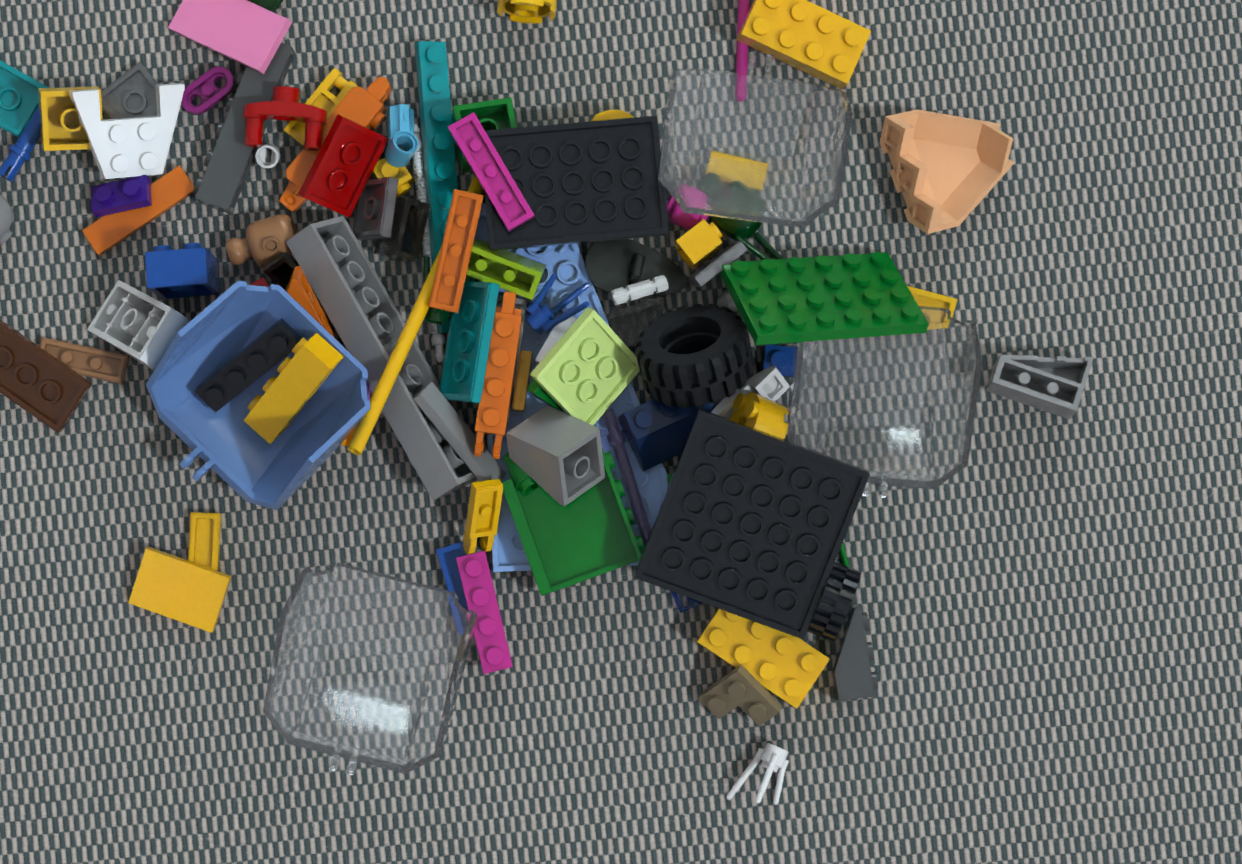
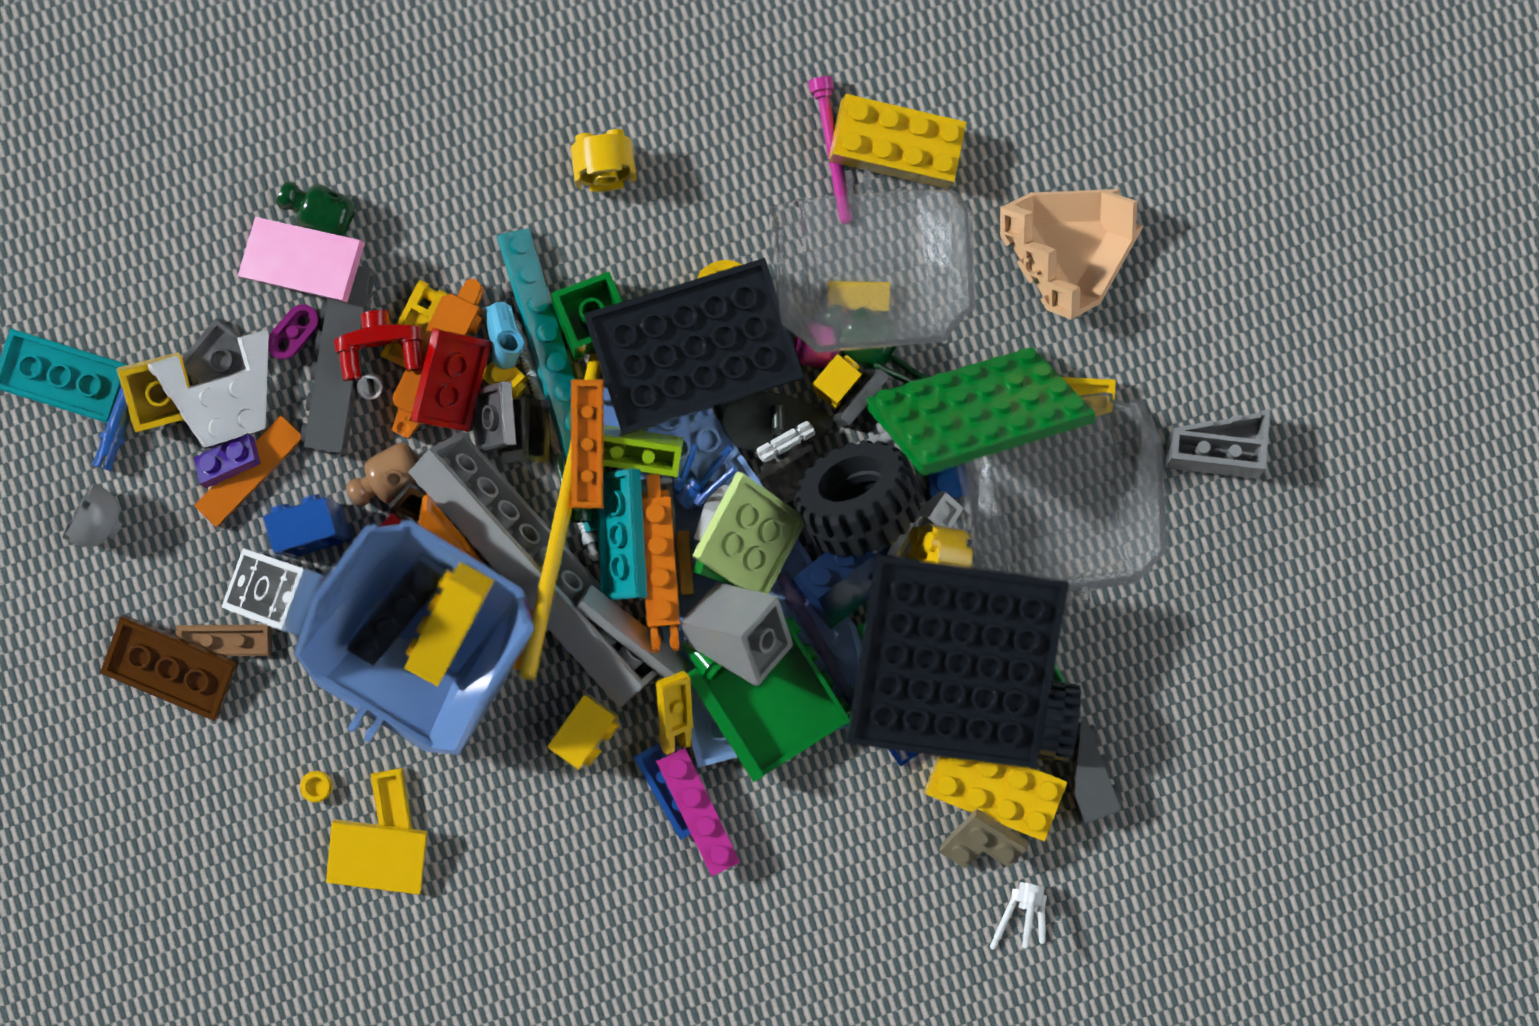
camera: 10 degrees left, 0 degrees up
clear windscreen [263,563,477,775] -> none
dark pink plate [448,112,535,232] -> none
none -> yellow tile [300,770,333,802]
none -> yellow brick [547,694,620,770]

